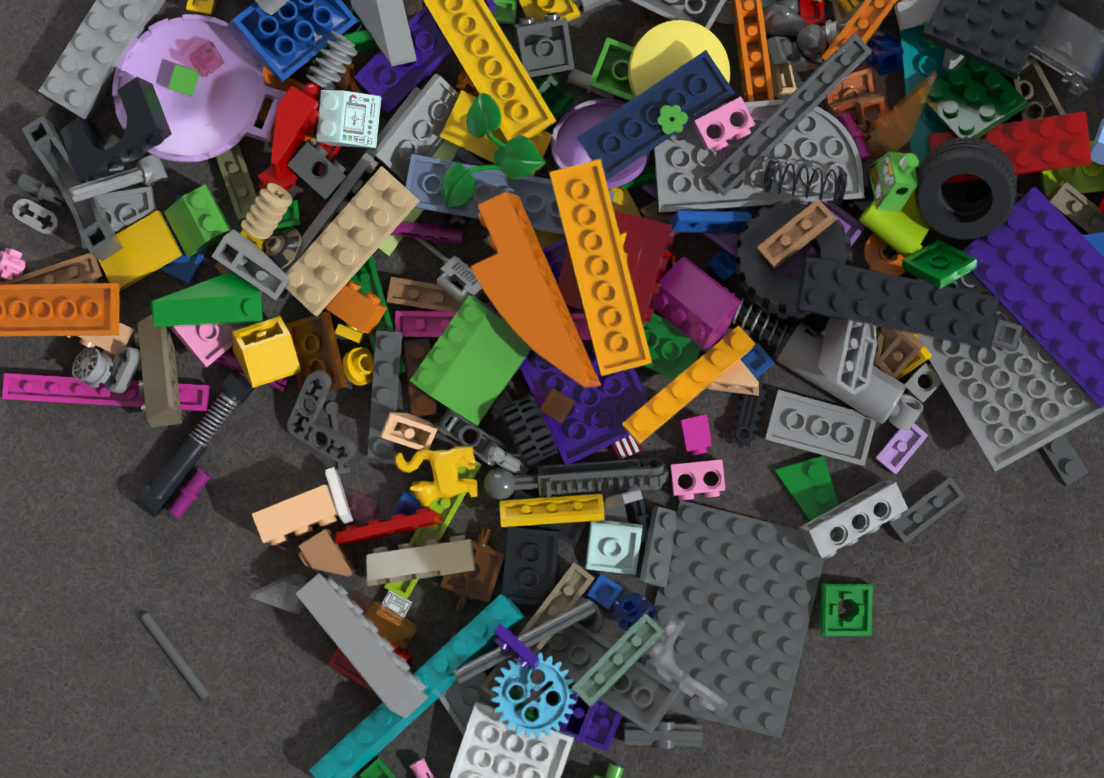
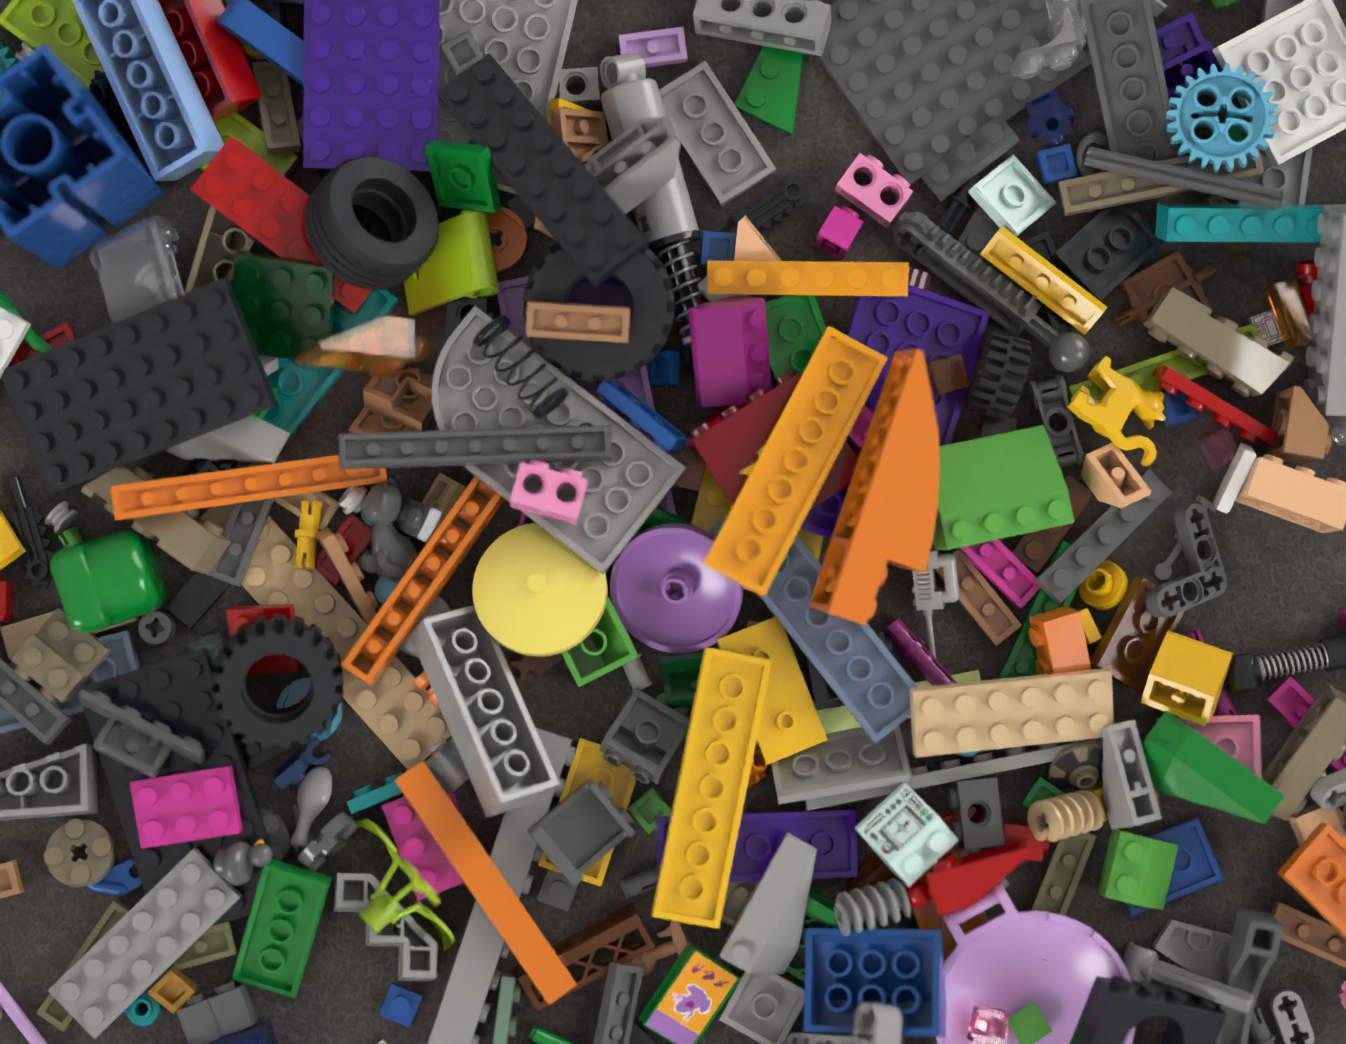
camera: 140 degrees left, 0 degrees up
yellow tile [98,210,182,292] -> none
green plant [441,93,545,209] -> none
light grey axle [487,446,529,475] -> none
dark purple plate [494,624,540,671] -> none
sand green plate [572,613,664,708] -> none
dark blue plate [576,50,735,181] -> none
light grey tile [605,489,643,508] -> none
bright green plant [657,105,688,134] -> none
magenta pin [837,112,872,164] -> none
clear blue brick [865,33,904,77] -> none
bright green torso [868,152,919,212] -> none

